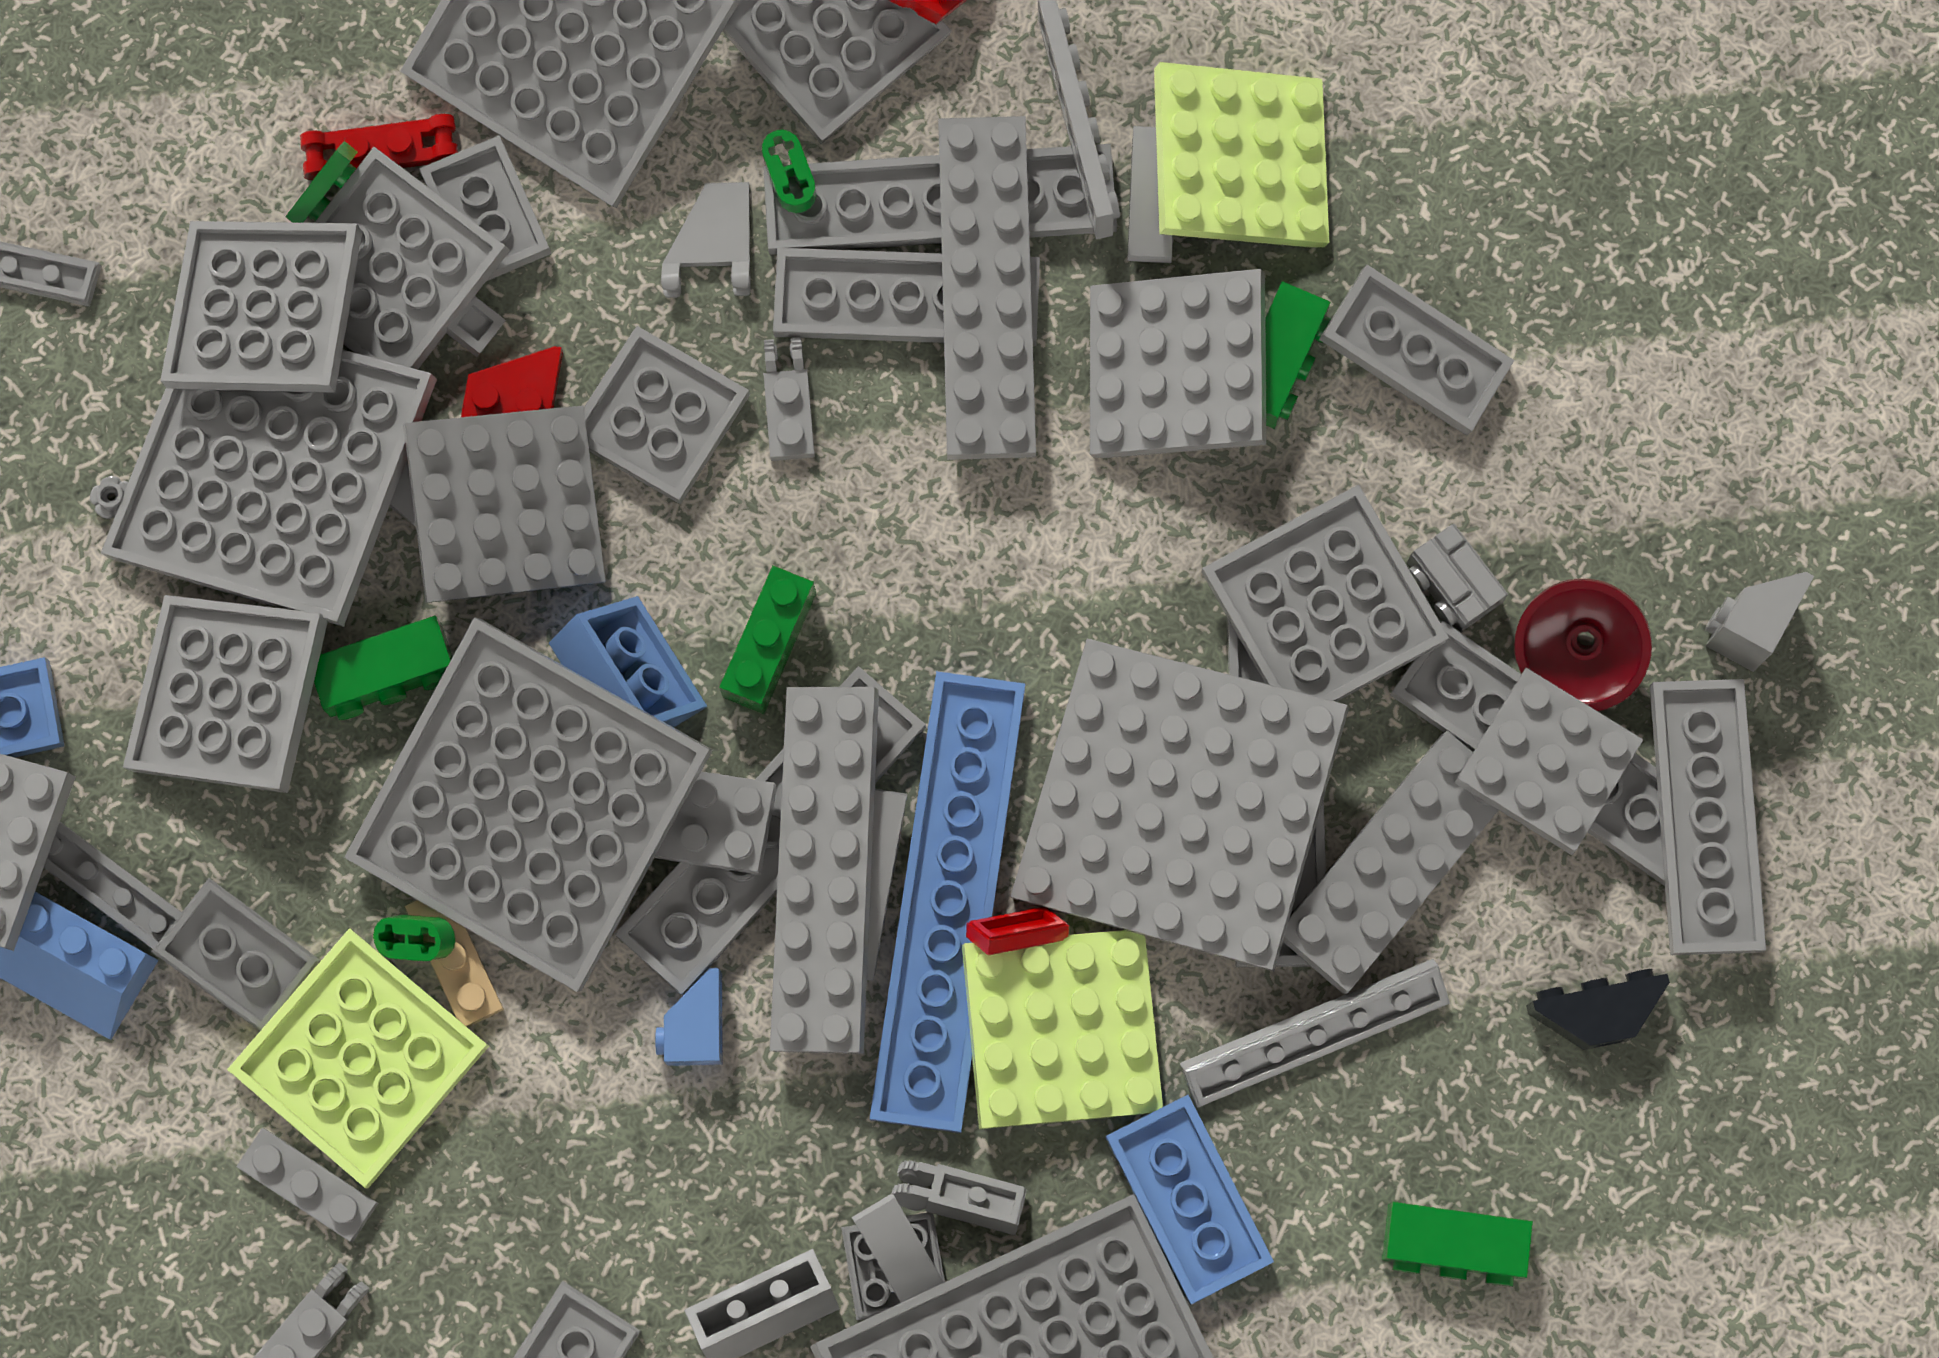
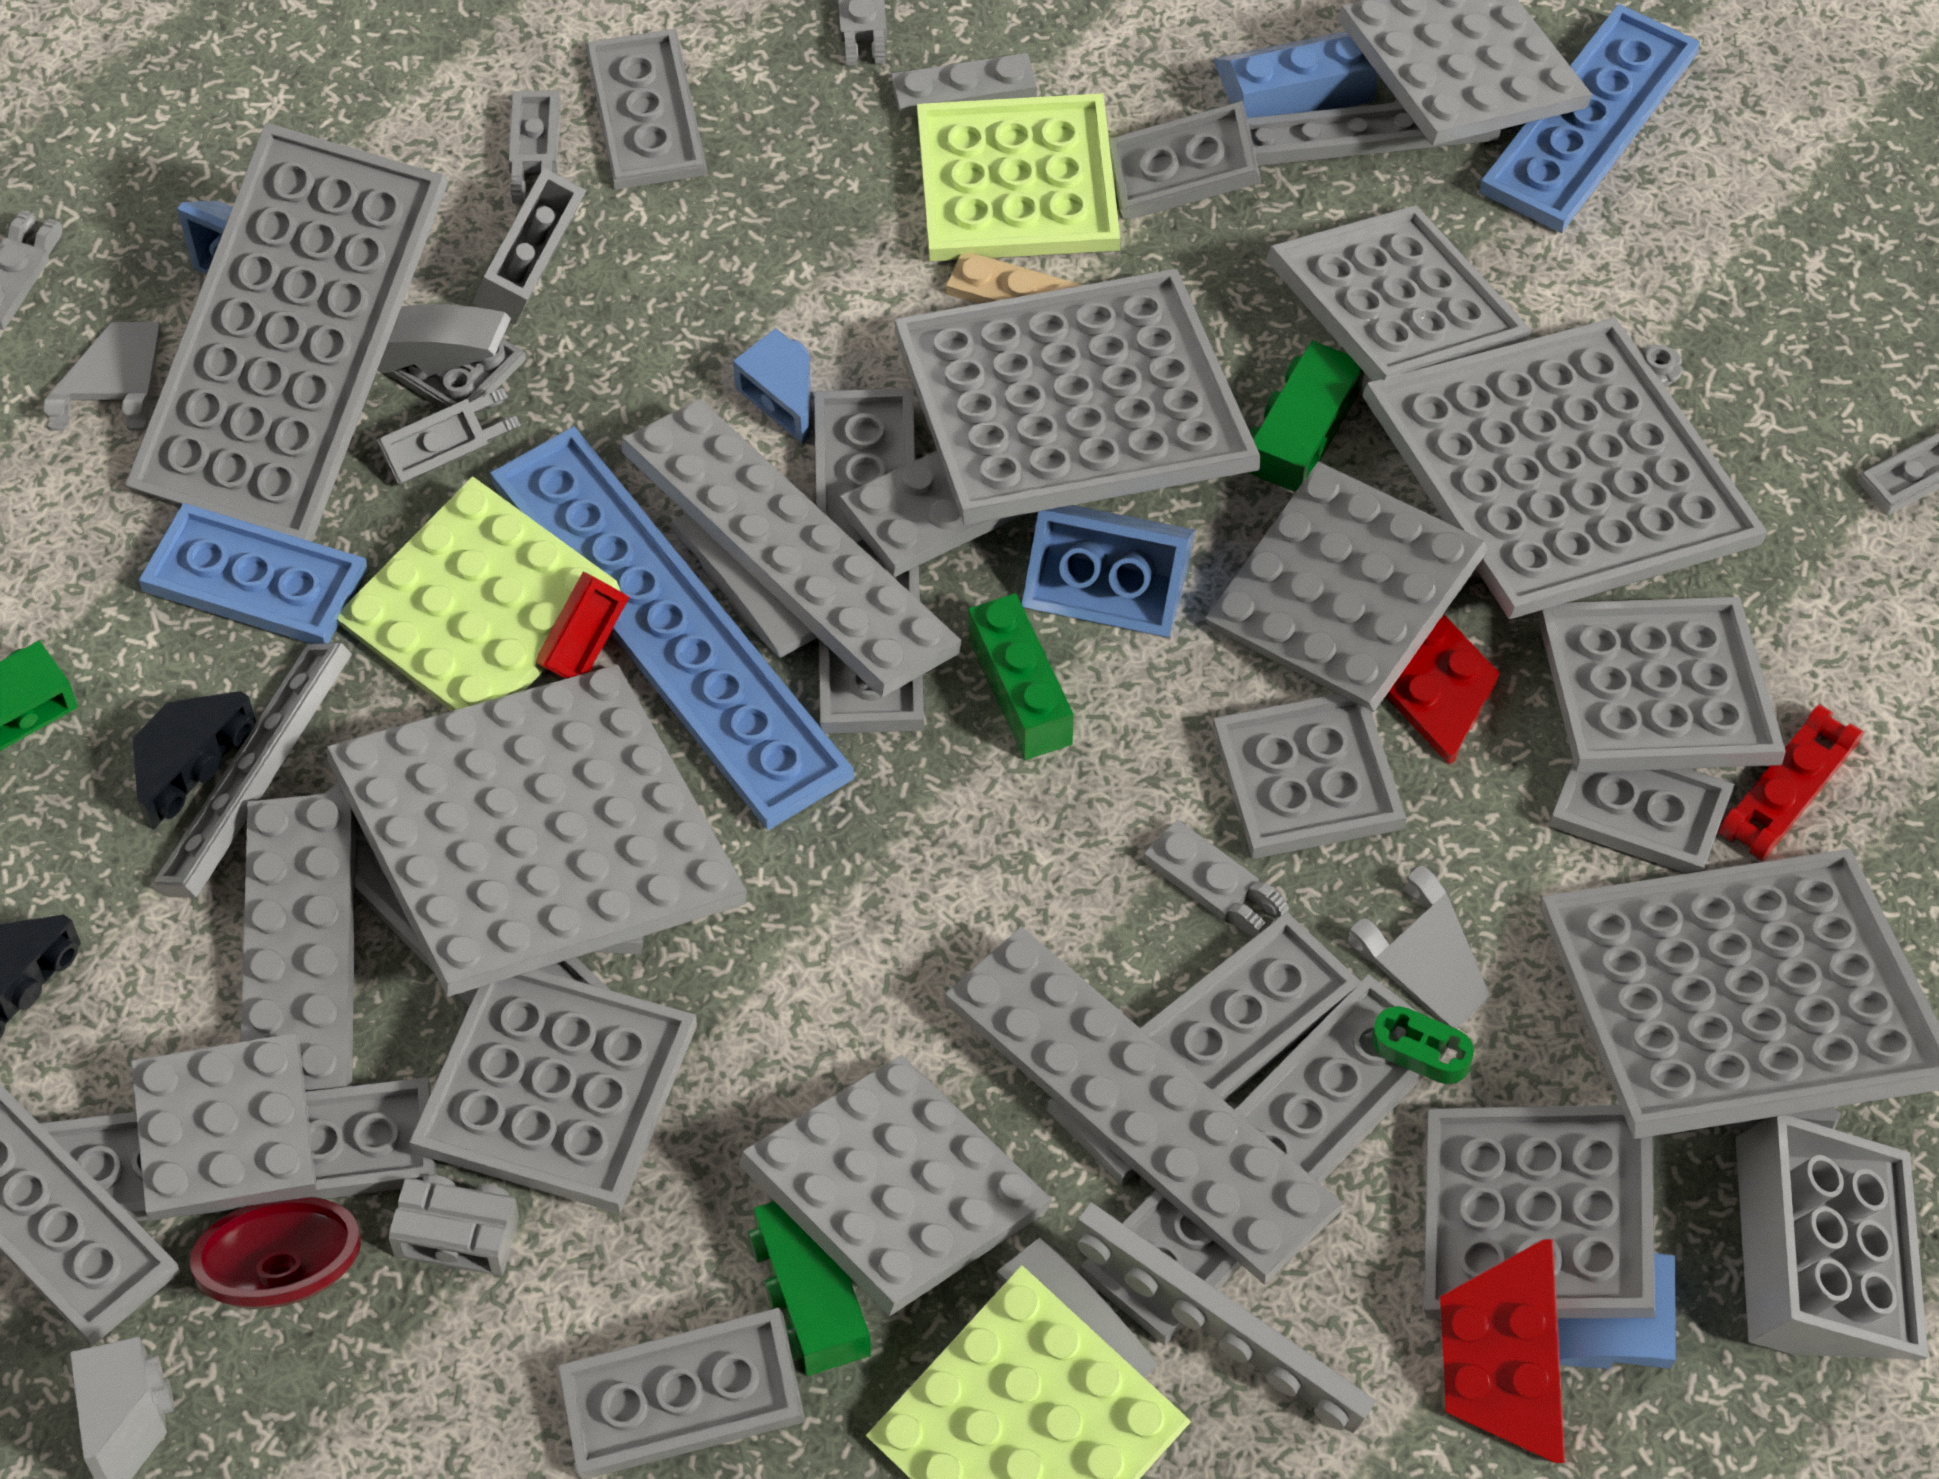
camera: 135 degrees right, 20 degrees down
light grey plate [160,221,363,392] -> none
green plate [285,141,358,223] -> none
green beam [373,915,455,961] -> none
light grey plate [446,296,506,357] -> none
none -> black slope [133,691,256,830]

